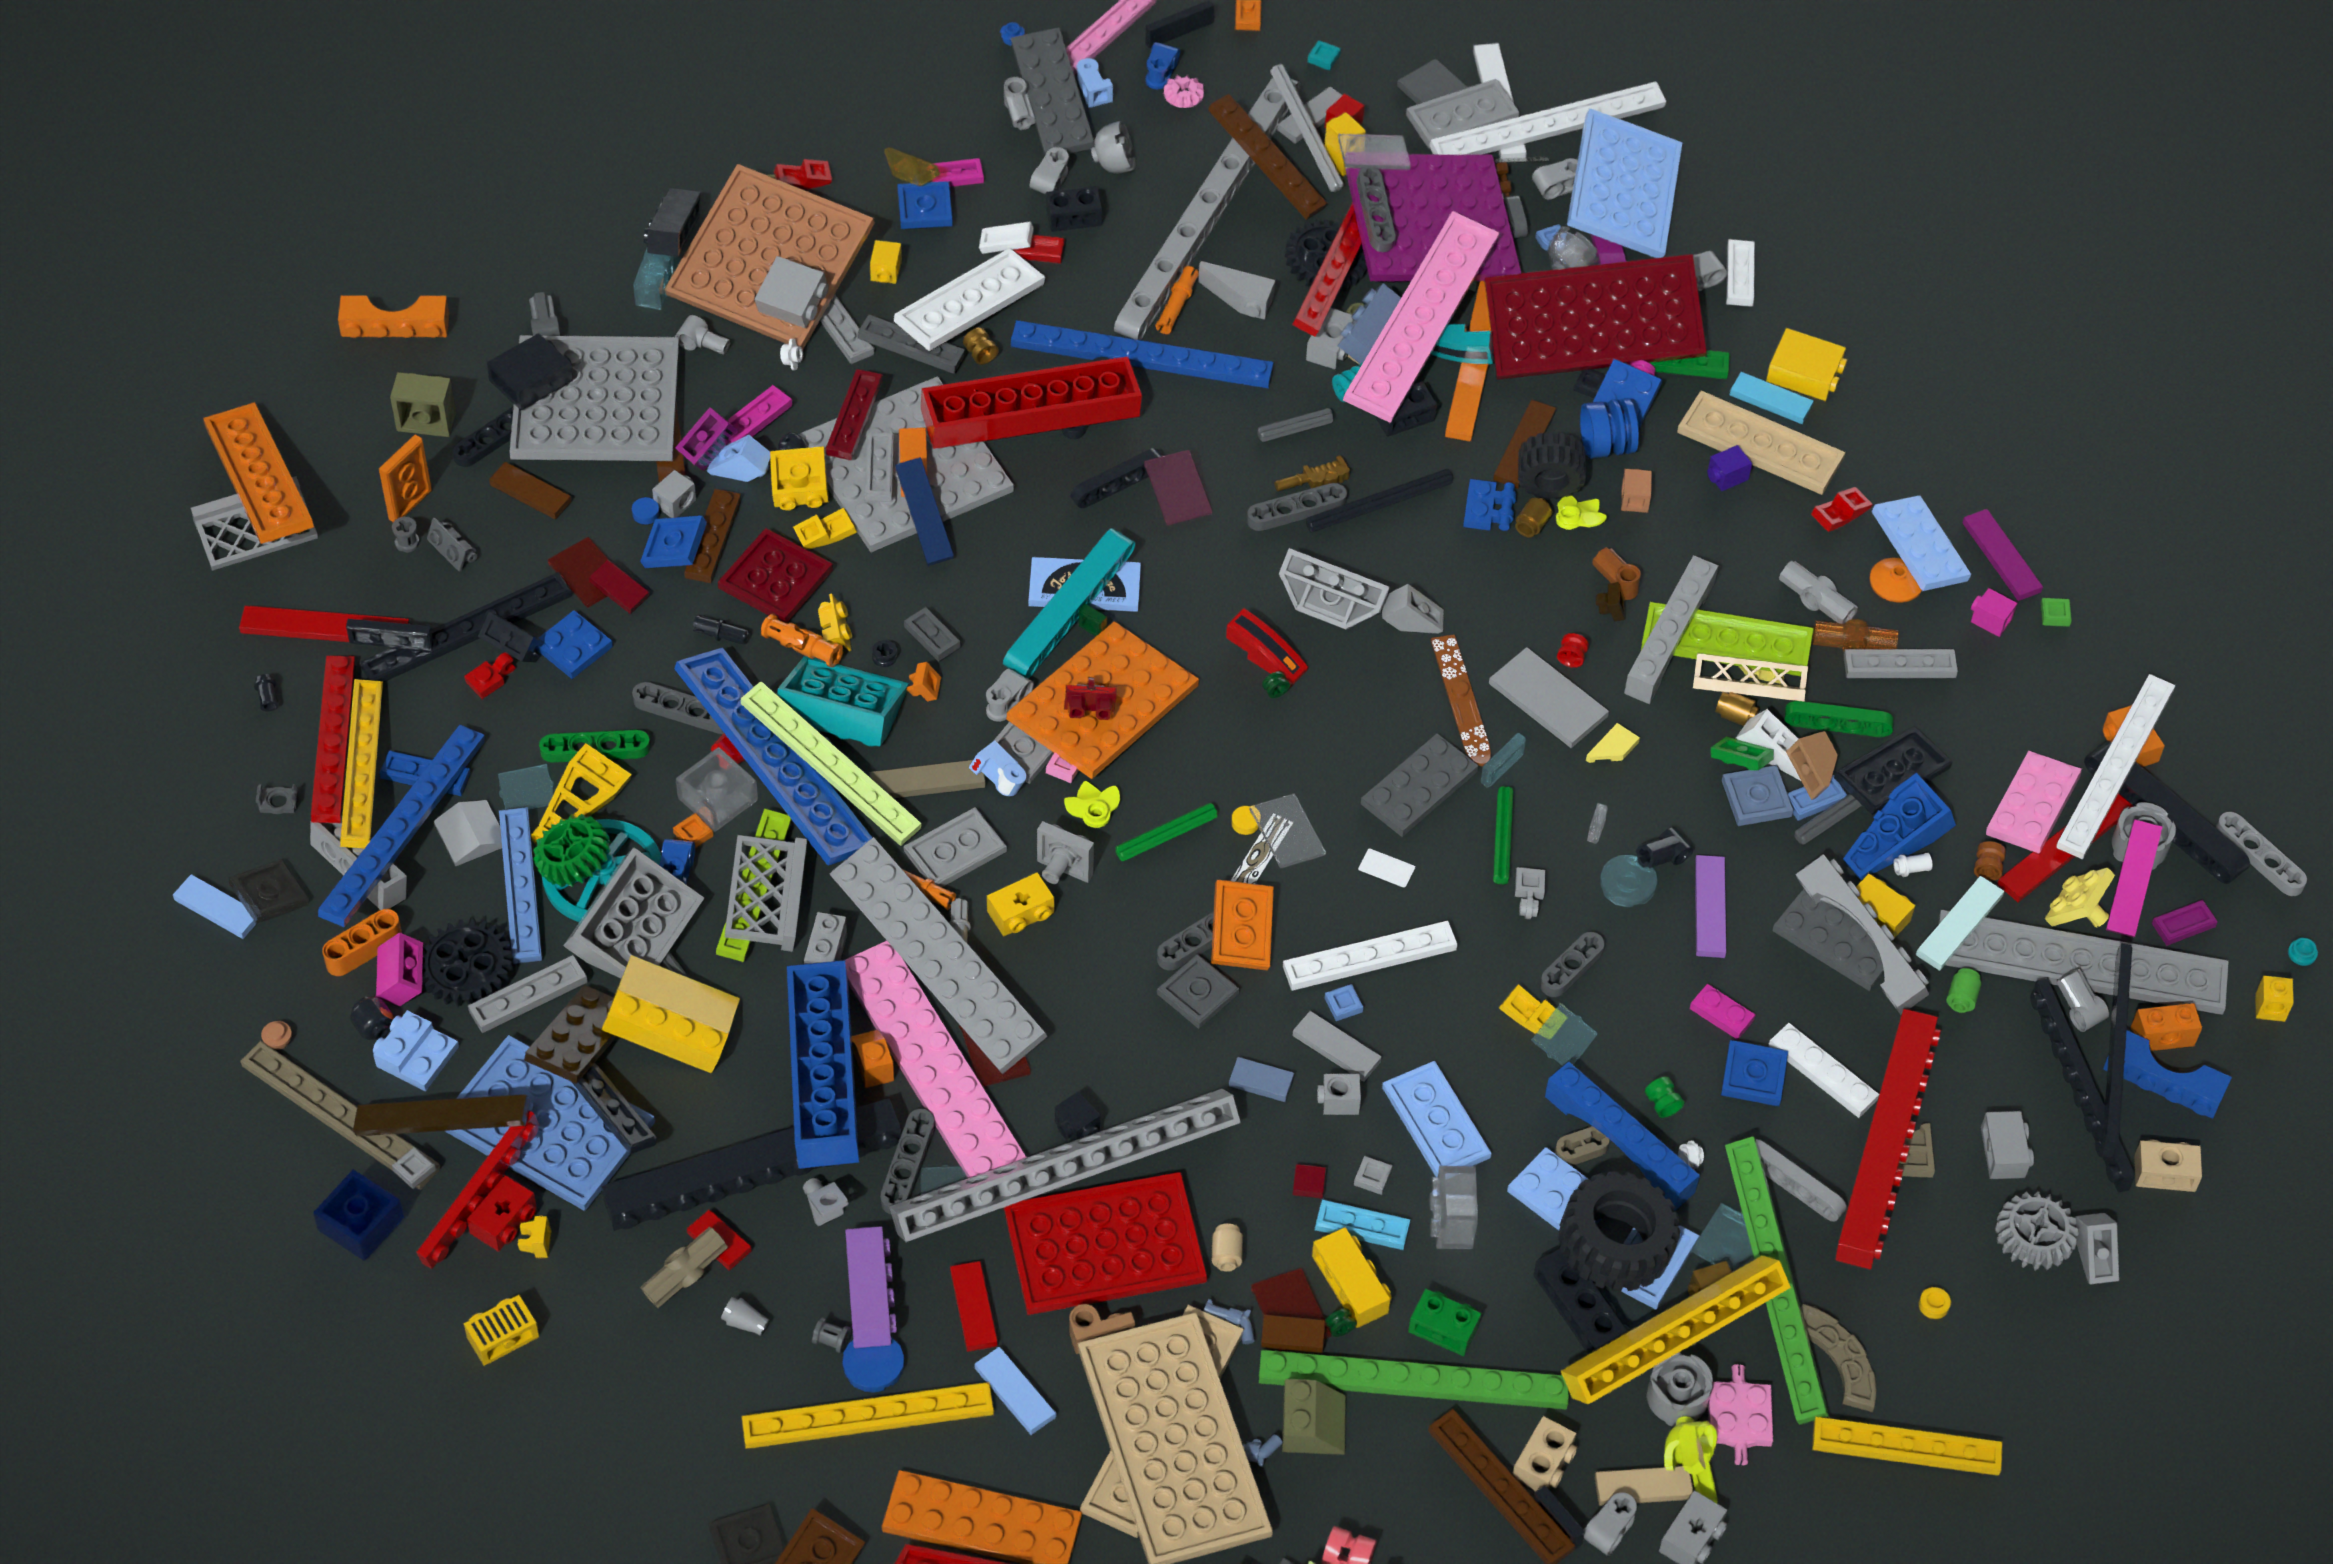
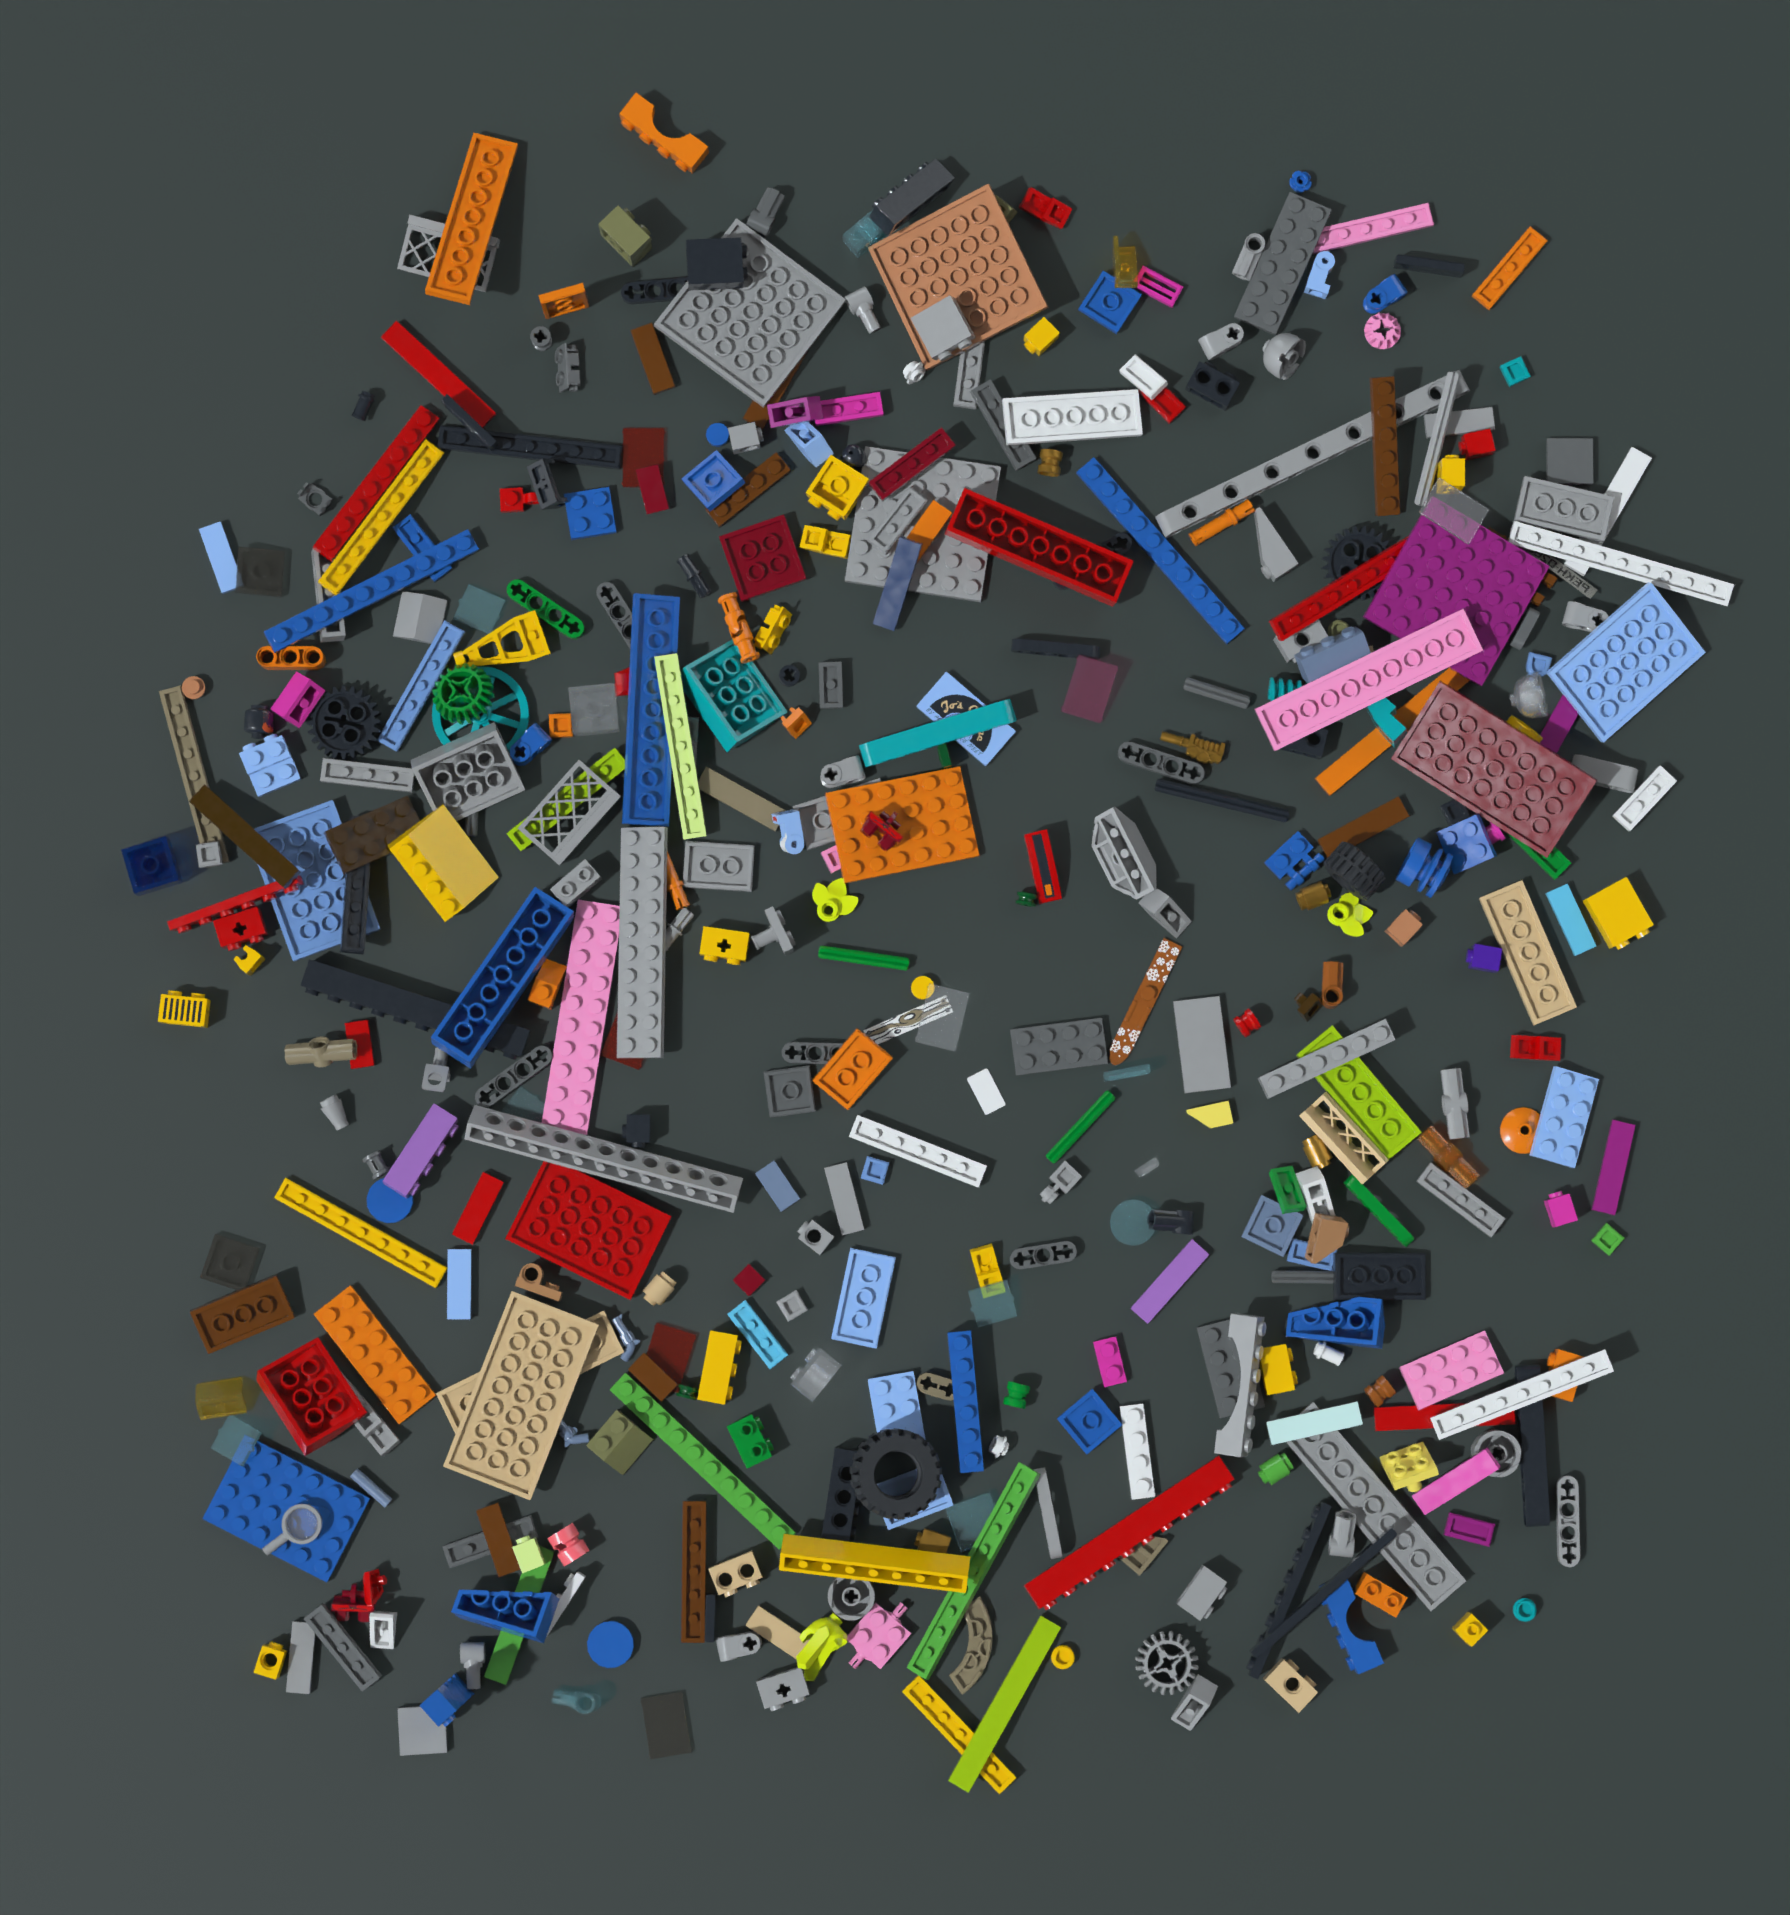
camera: 35 degrees right, 30 degrees up
dark grey beam [1356,165,1395,252] -> none
none -> lime tile [948,1616,1061,1793]

